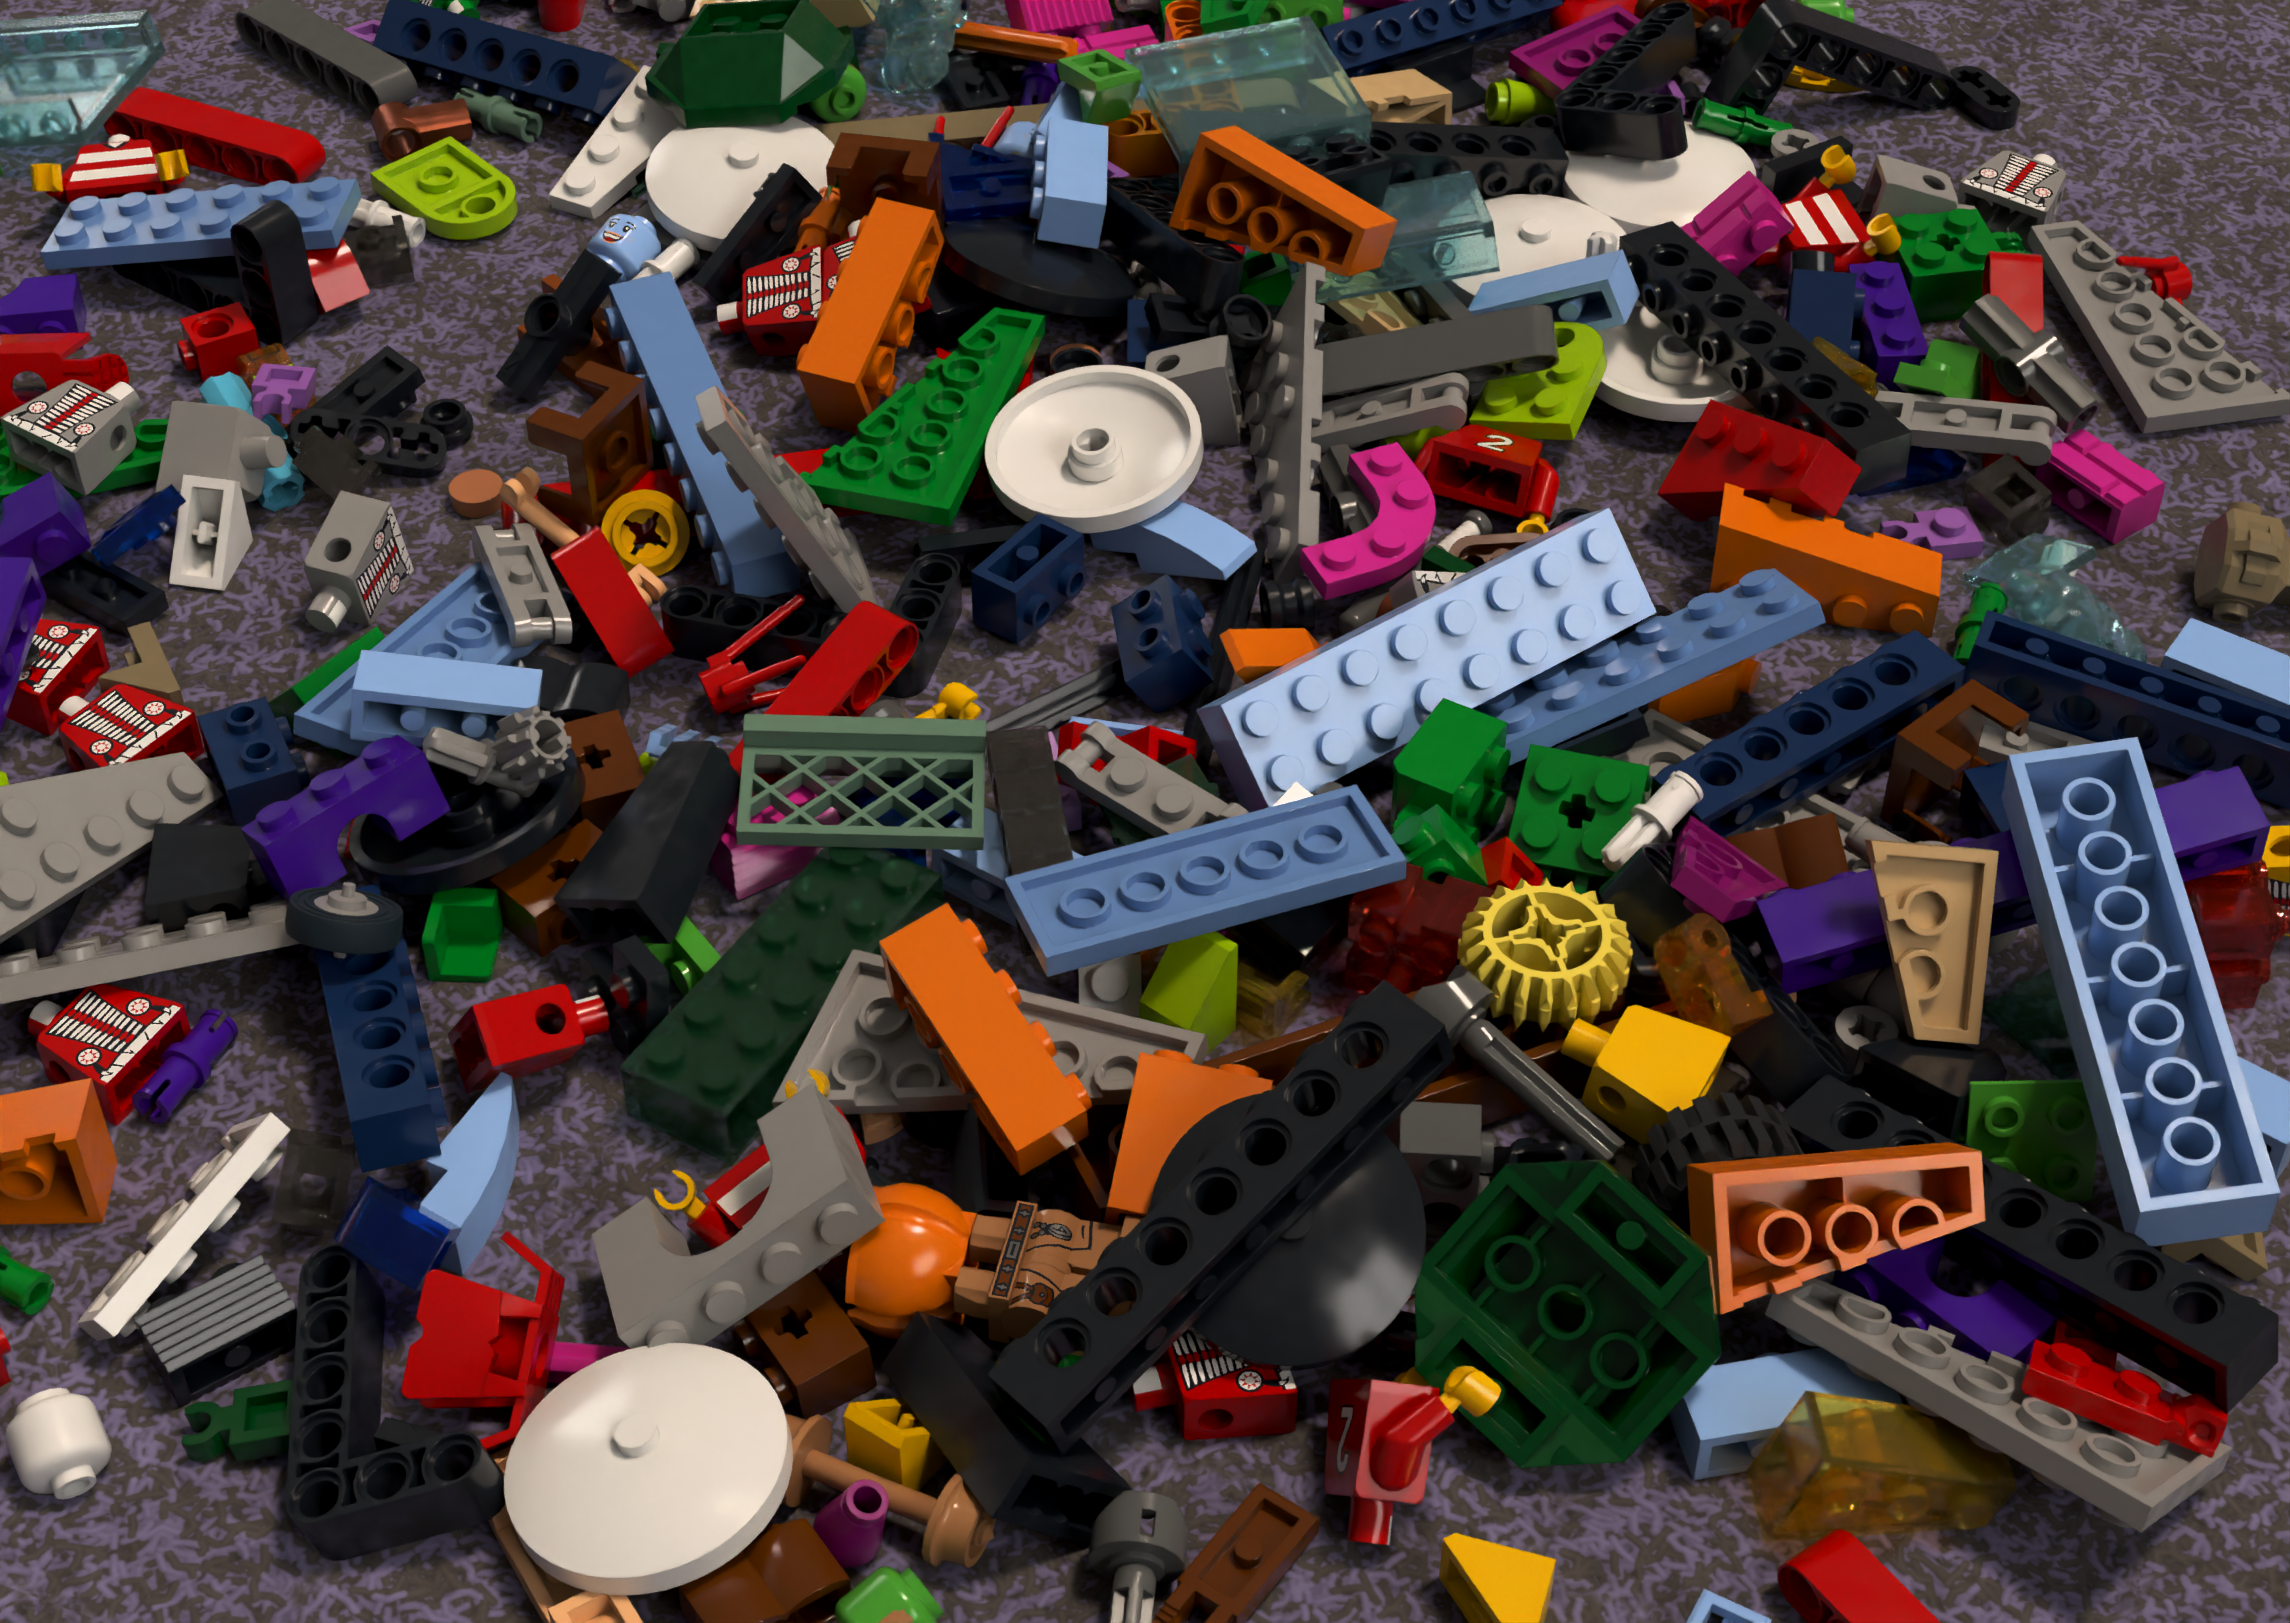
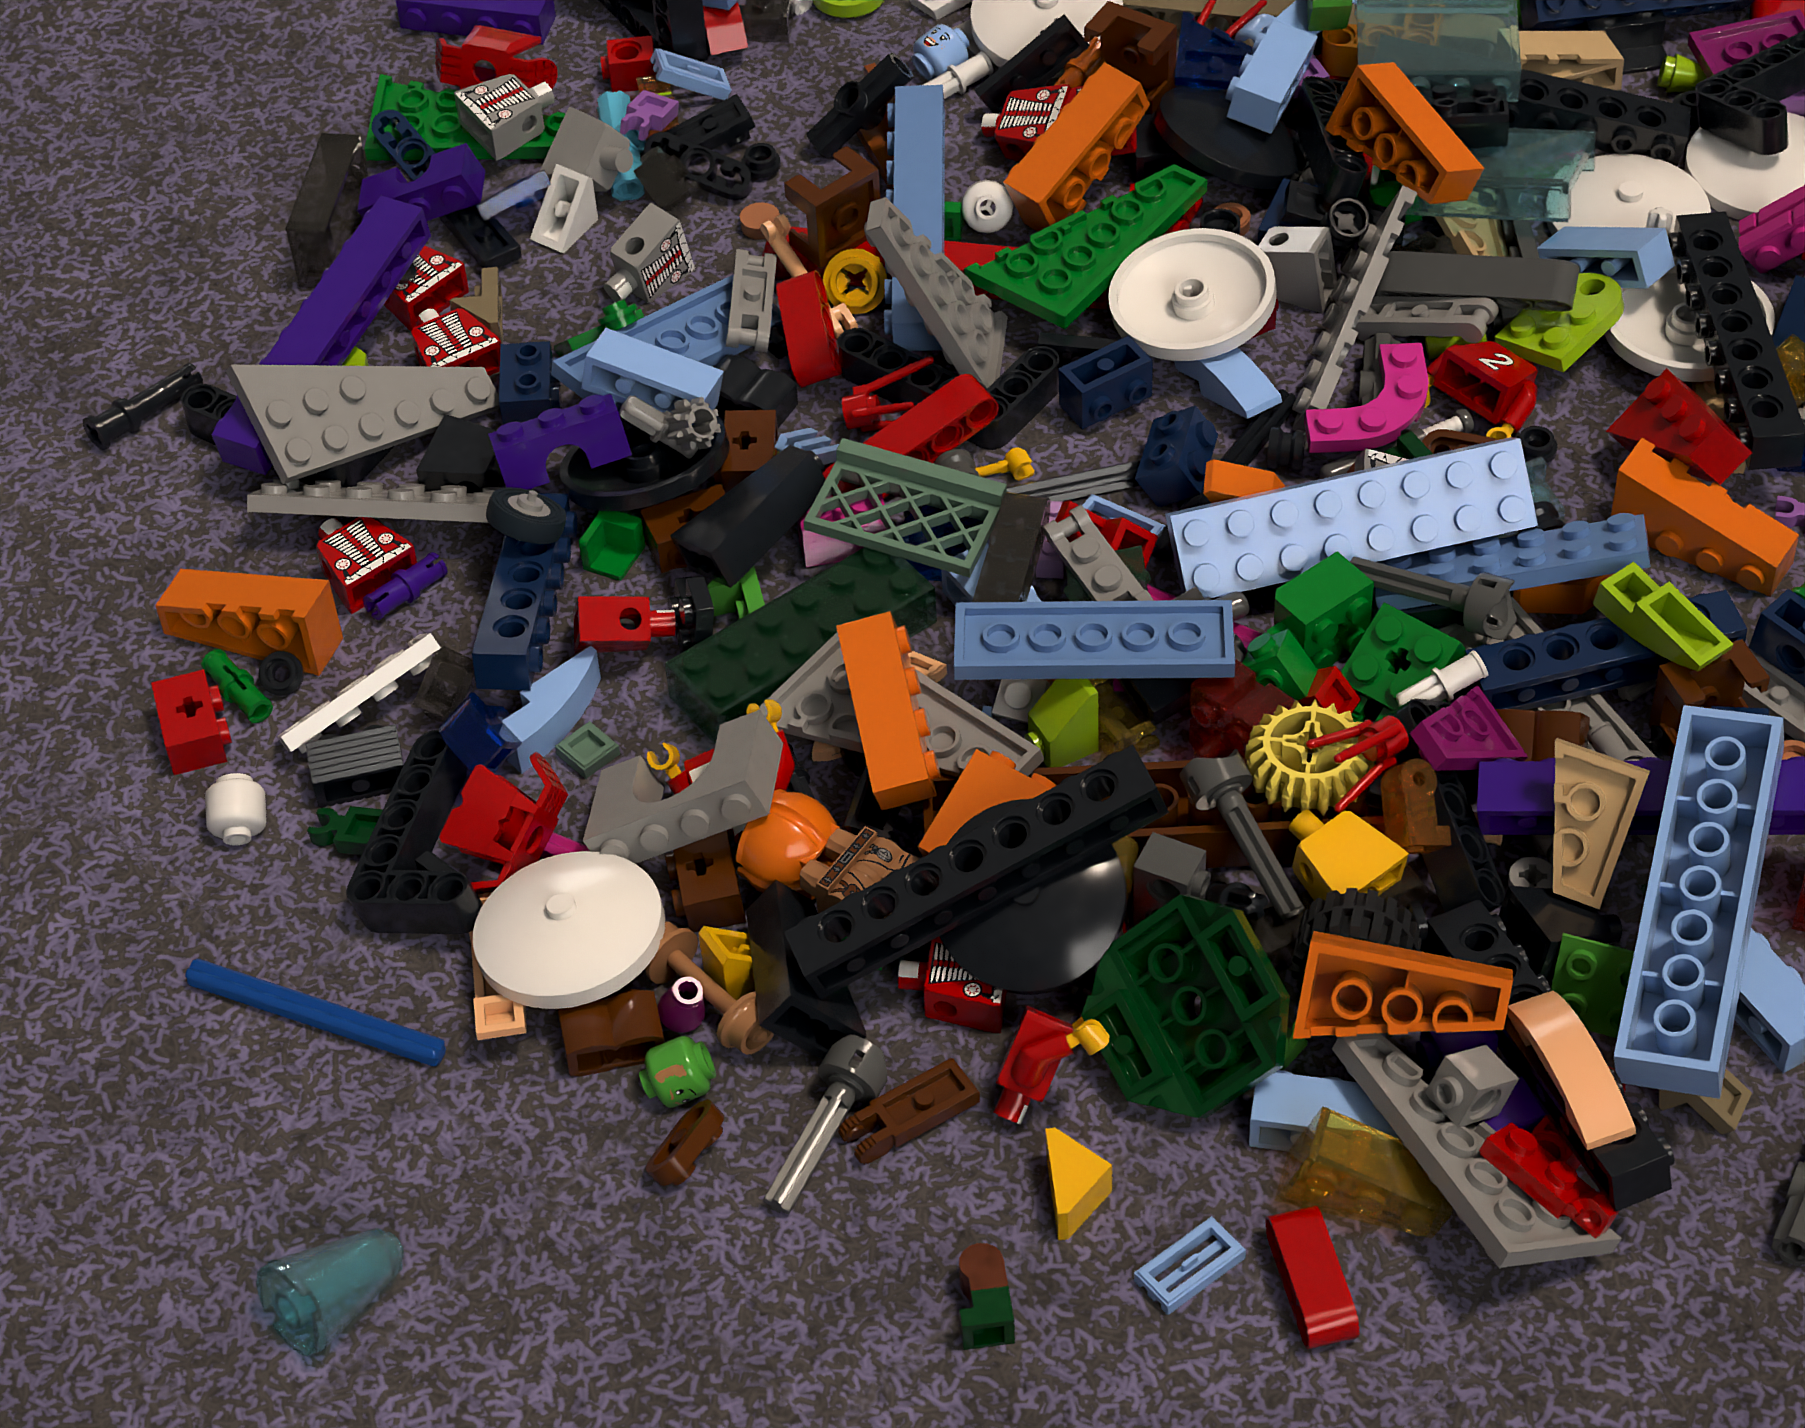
camera: 25 degrees right, 5 degrees up
none -> black plate [258,651,304,696]
none -> sand green tile [555,721,620,779]
none -> green plate [597,299,638,331]
none -> light blue tile [650,48,731,100]
none -> white head [961,180,1013,233]
none -> red plant [1306,715,1409,813]
none -> dark grey piece [1350,557,1517,640]
none -> light grey brick [1425,1045,1519,1127]
none -> light nougat slope [1507,990,1636,1151]
none -> lime slope [1593,561,1734,671]

